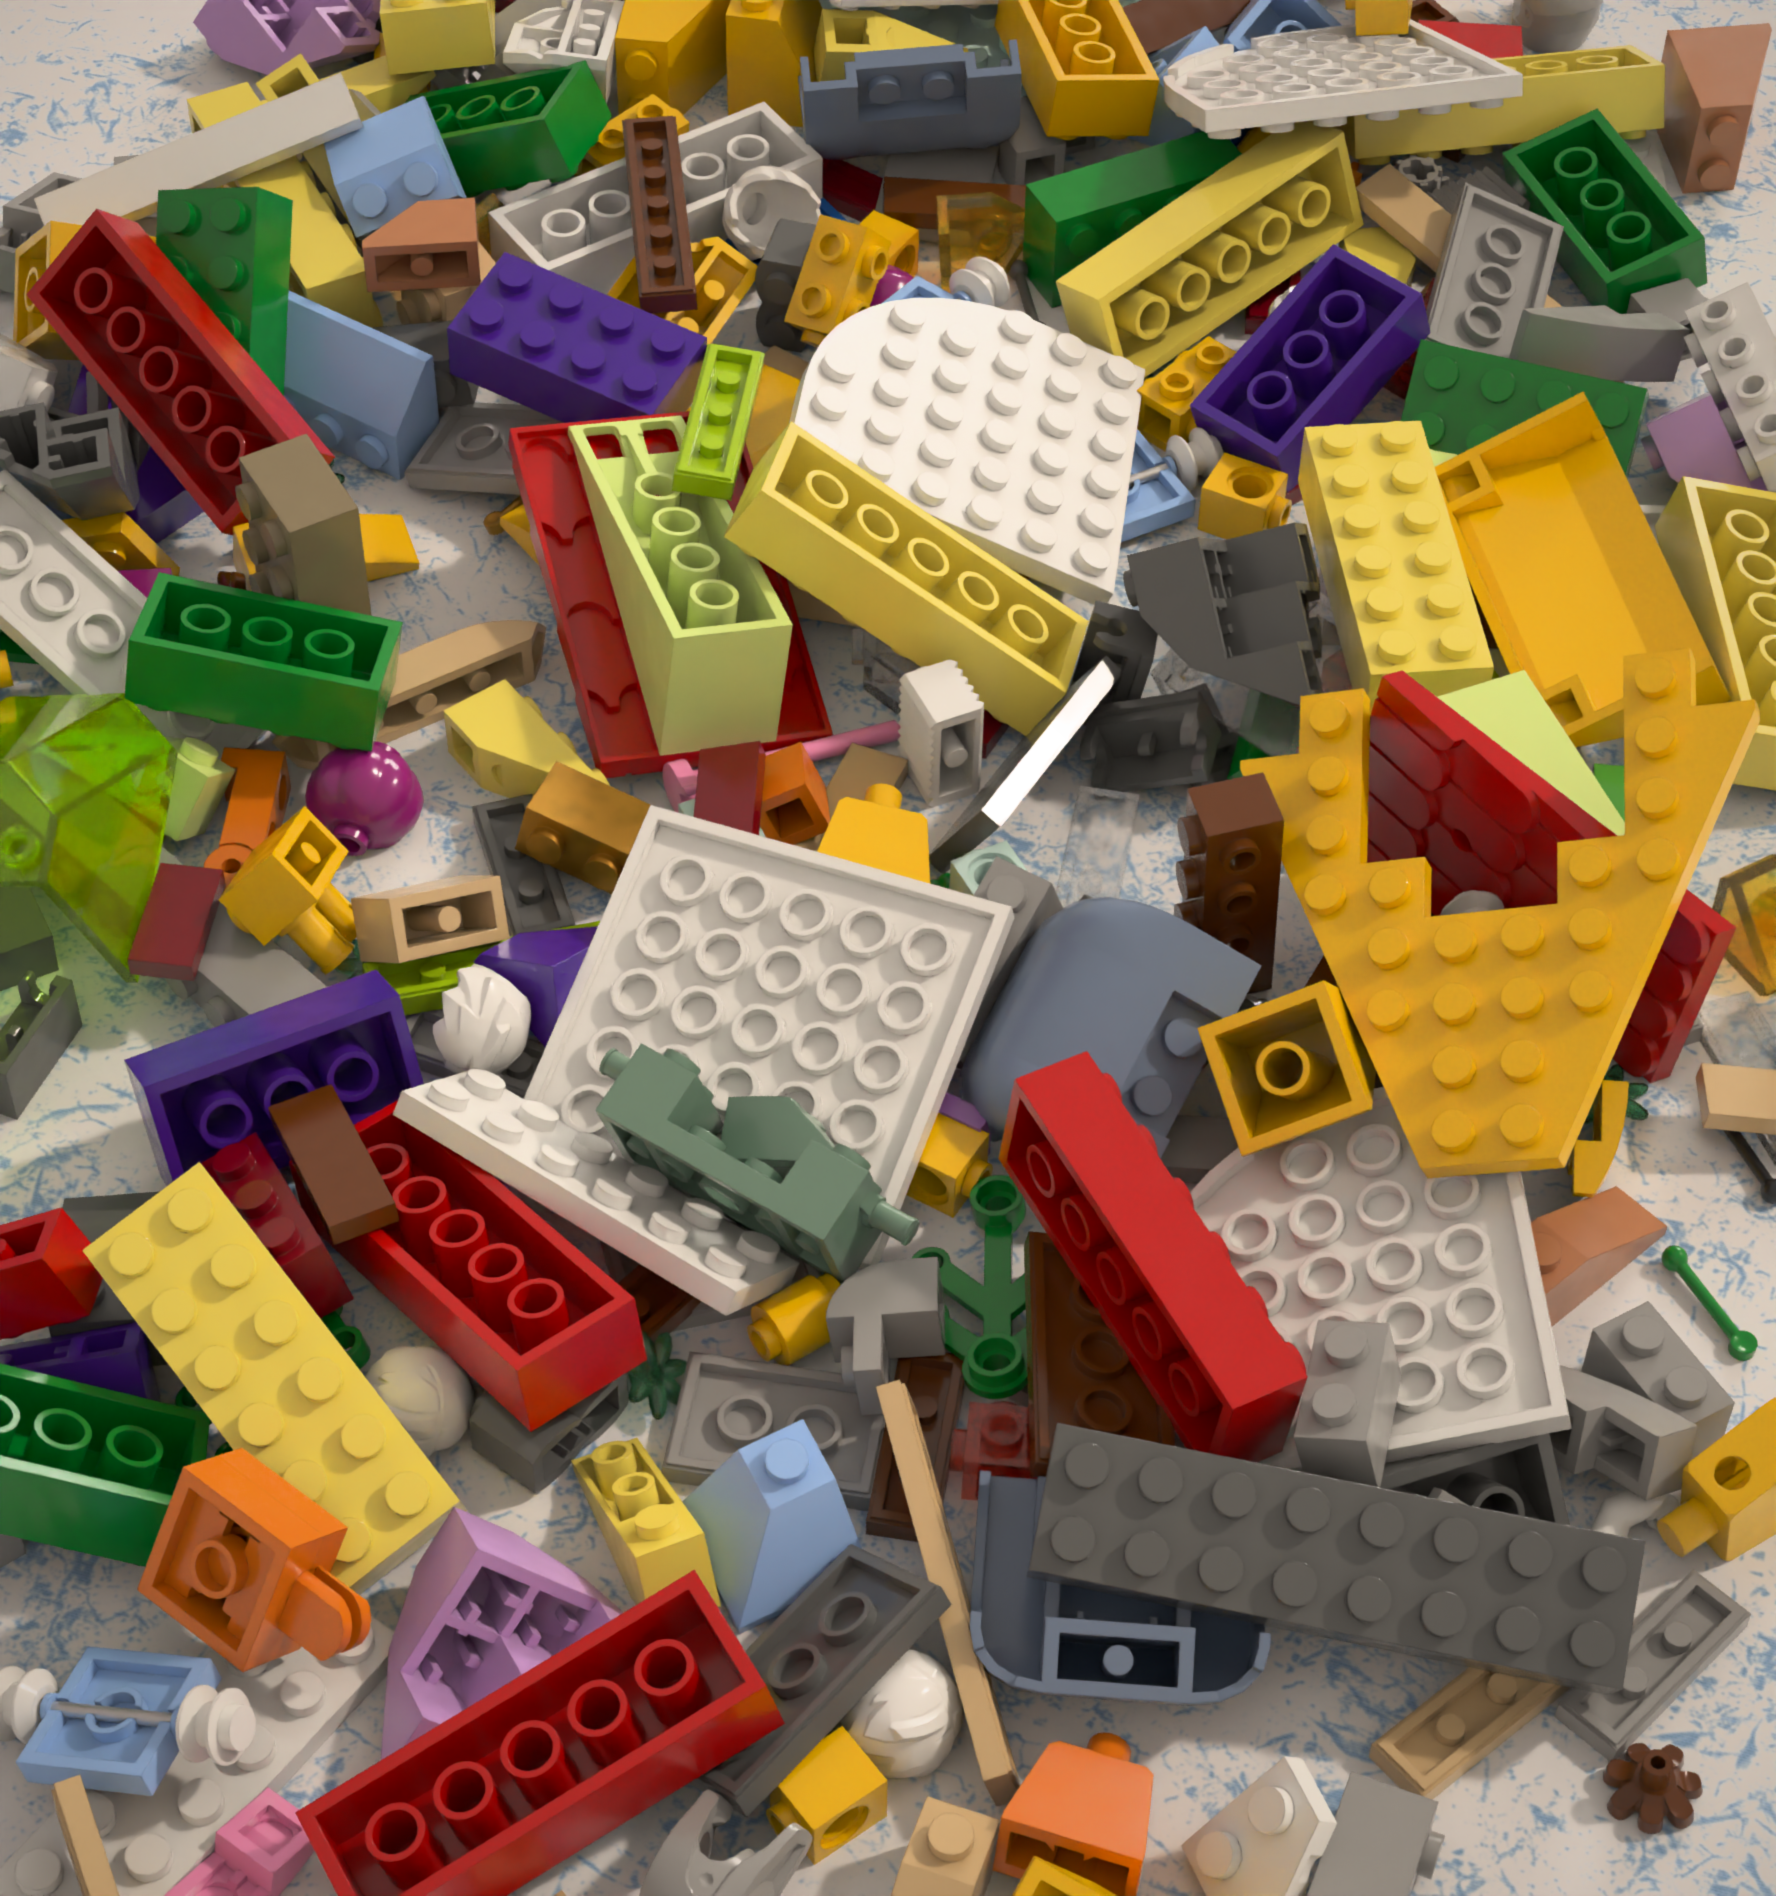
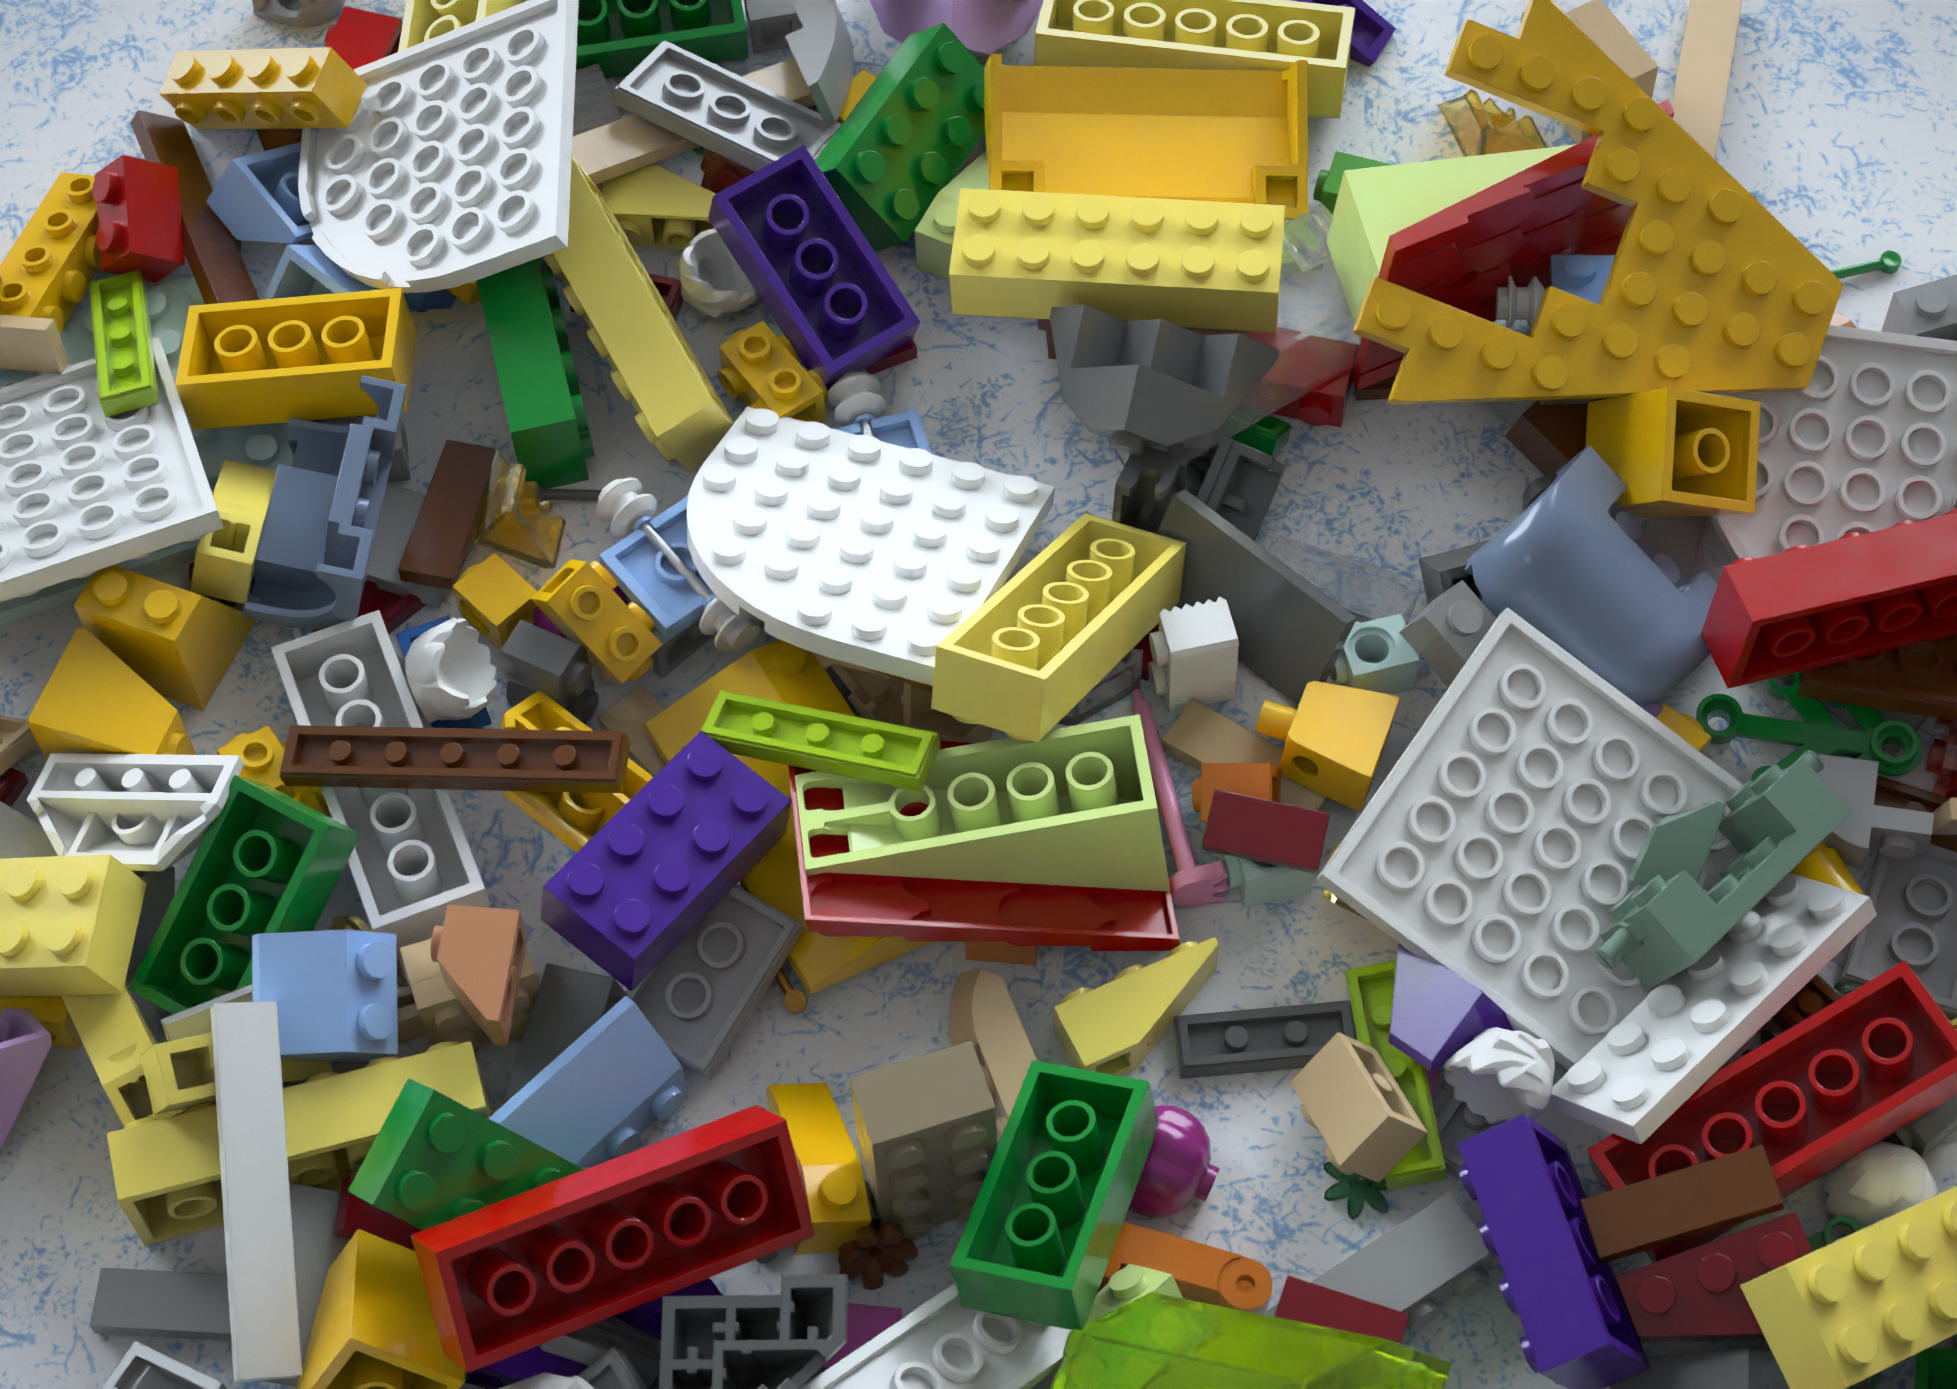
camera: 75 degrees left, 10 degrees up
yellow brick [219,806,357,975] -> none
pearl gold brick [515,761,651,894] -> none
reddish brown brick [1174,772,1284,994] -> none
yellow brick [1197,452,1292,540] -> none

